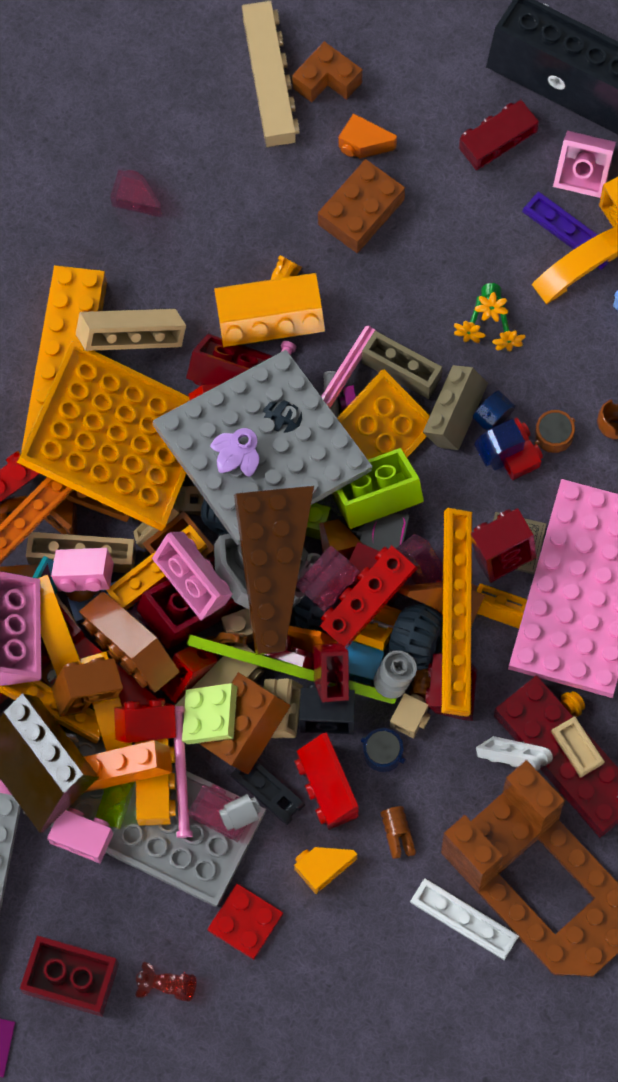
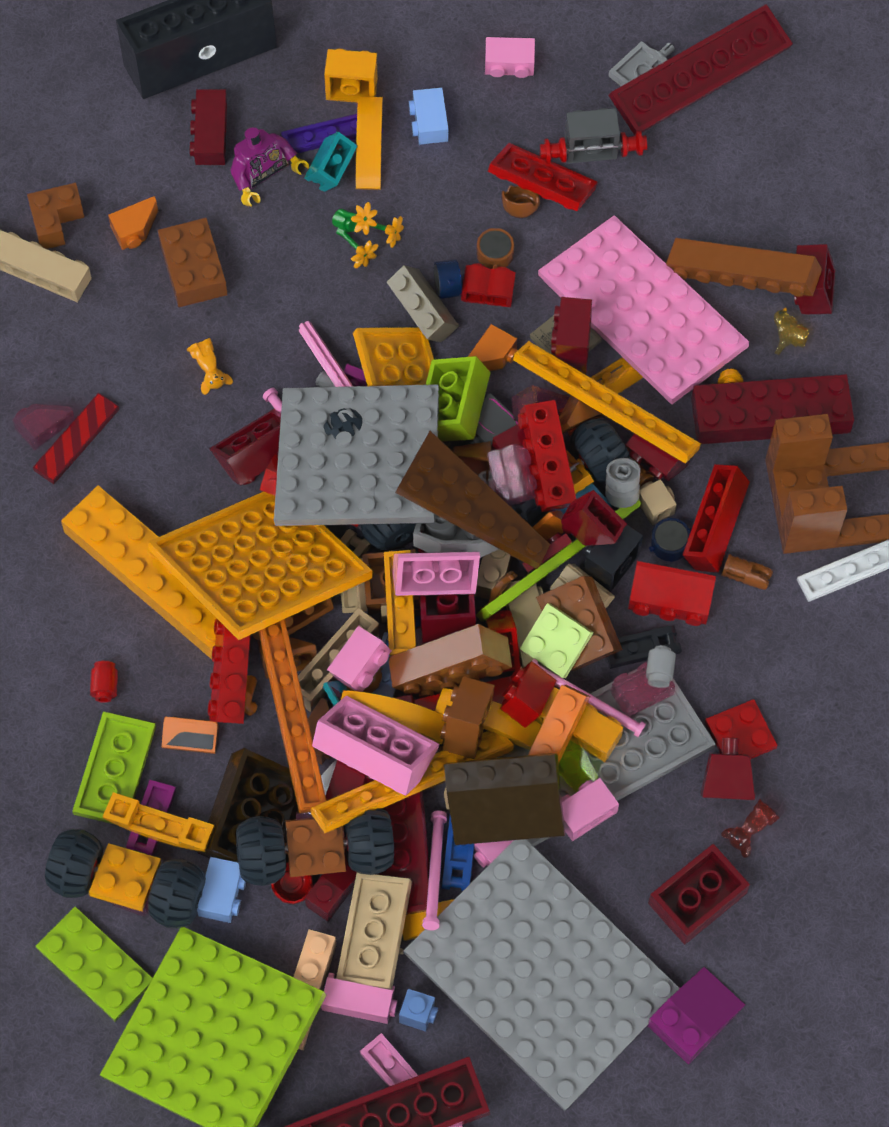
camera: 60 degrees left, 5 degrees down
tan brick [75,309,186,351] -> none
lavender plate [210,428,260,477] -> none
light orange slope [214,273,325,347] -> none
light orange slope [294,847,357,894] -> none
dark tan brick [362,331,442,399] -> none
clear blue brick [474,419,525,471] -> none
white plate [476,736,553,771] -> none
tan tile [551,716,604,777] -> none
bright pink slope [553,131,616,198] -> none
none -> dark red tile [33,392,119,484]
none -> magenta torso [230,128,309,207]
none -> teal brick [304,132,358,192]
none -> orange slope [468,324,518,371]
none -> red brick [683,464,750,573]
none -> dark red torso [701,737,755,800]

